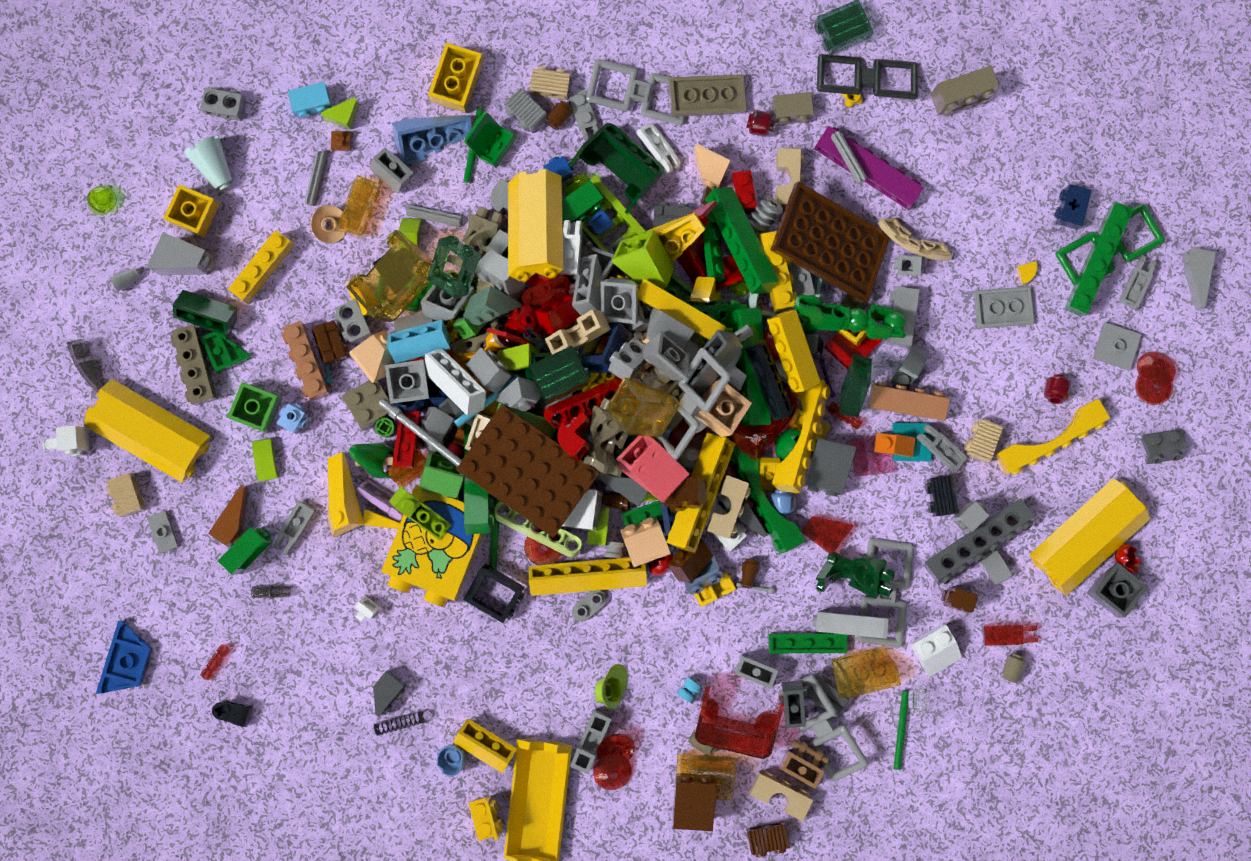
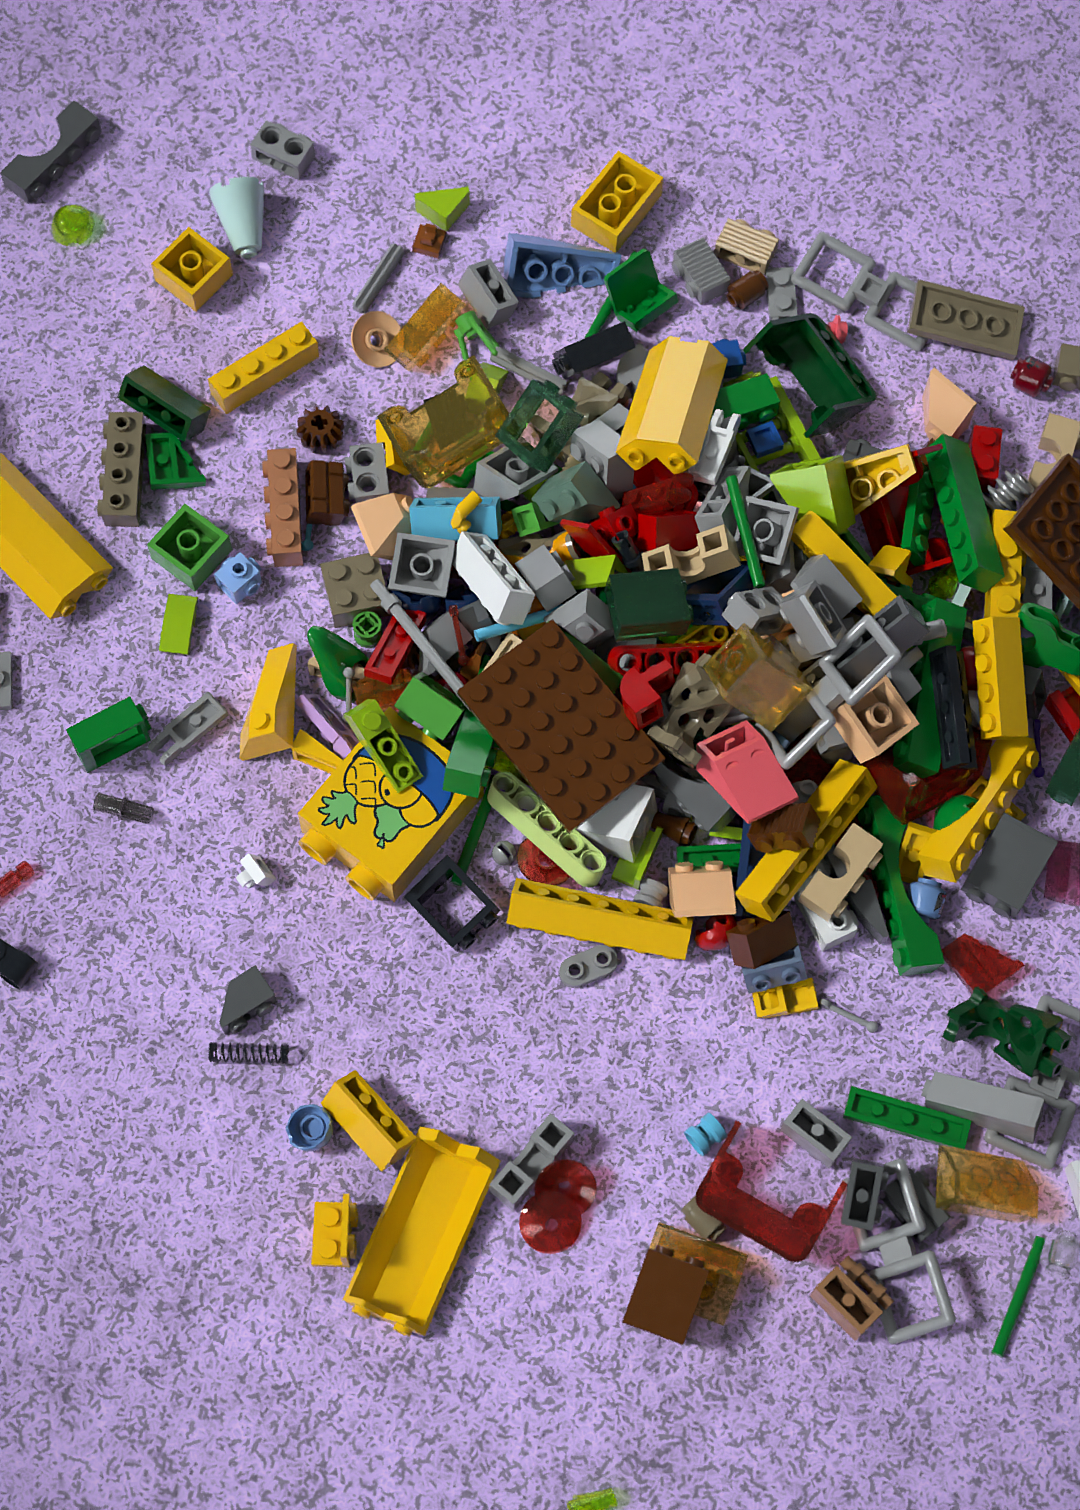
camera: 15 degrees right, 15 degrees down
light grey cone [110,267,140,292] -> none
light grey slope [147,232,215,276] -> none
dark orange slope [208,485,248,547] -> none
medium azure brick [287,82,332,119] -> none
lime piece [595,664,628,709] -> none
white hinge [636,123,681,173] -> none
reddish brown cone [741,559,761,589] -> none
reddish brown brick [746,822,790,857] -> none
tan arch [748,770,813,821] -> none
clear red axle [827,402,863,429] -> none
none -> dark grey arch [0,100,102,204]
none -> reddish brown gear [296,404,345,453]
none -> light grey hinge [342,667,355,724]
none -> clear red hinge [449,605,469,666]
none -> yellow arm [450,491,482,534]
none -> bright green plant [454,310,500,381]
none -> light grey hinge [492,841,516,866]
none -> black window [552,321,636,379]
none -> green bar [725,475,765,589]
none -> coral plate [827,315,848,344]

